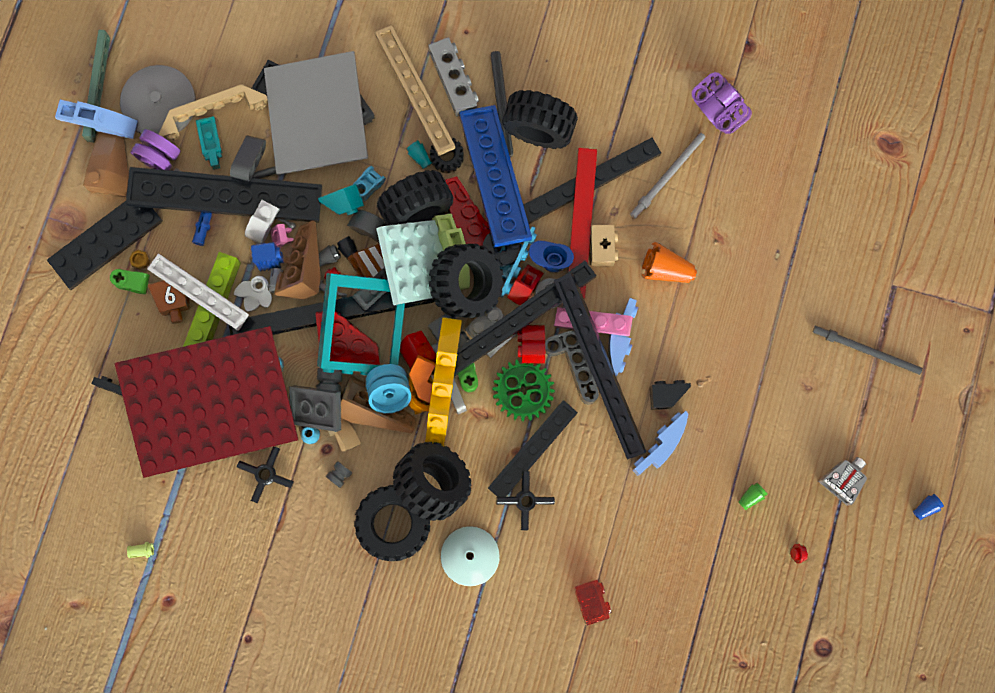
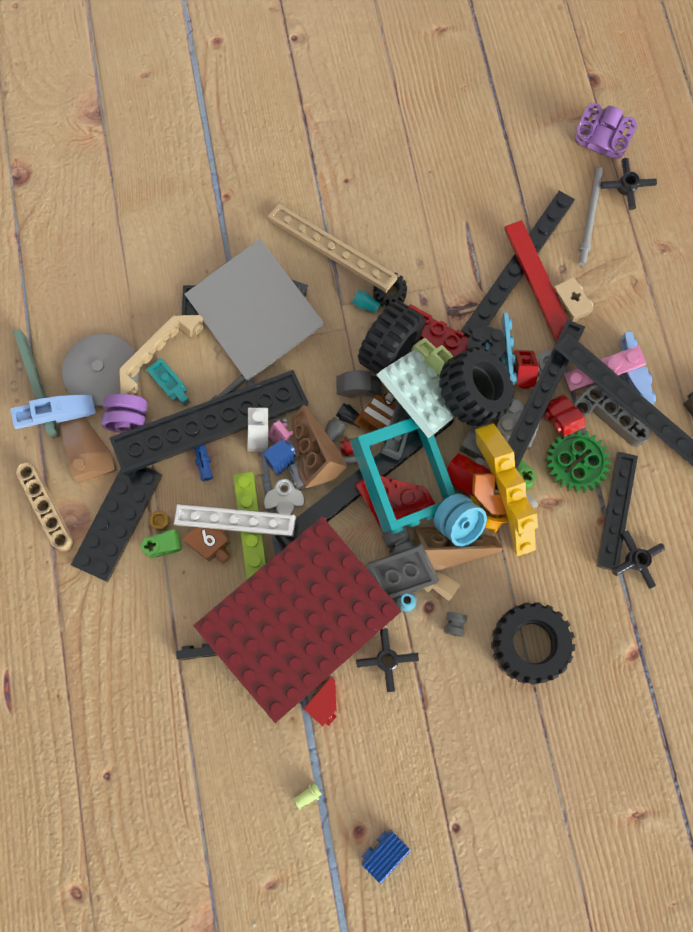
camera: 20 degrees left, 5 degrees down
dark grey beam [230,135,266,181] -> none
teal slope [318,184,364,215] -> none
medium azure piece [353,166,386,202] -> none
black tyre [393,442,472,521] -> none
light grey brick [428,37,479,117] -> none
light aqua dish [441,527,499,586] -> none
blue plate [459,105,532,247] -> none
dark grey axle [491,51,513,157] -> none
black tyre [502,90,578,149] -> none
blue piece [529,241,574,273] -> none
orange cone [642,242,697,283] -> none
none -> tan beam [16,463,74,552]
none -> red slope [304,677,337,727]
none -> blue brick [361,829,411,884]
none -> black bar [601,158,657,210]

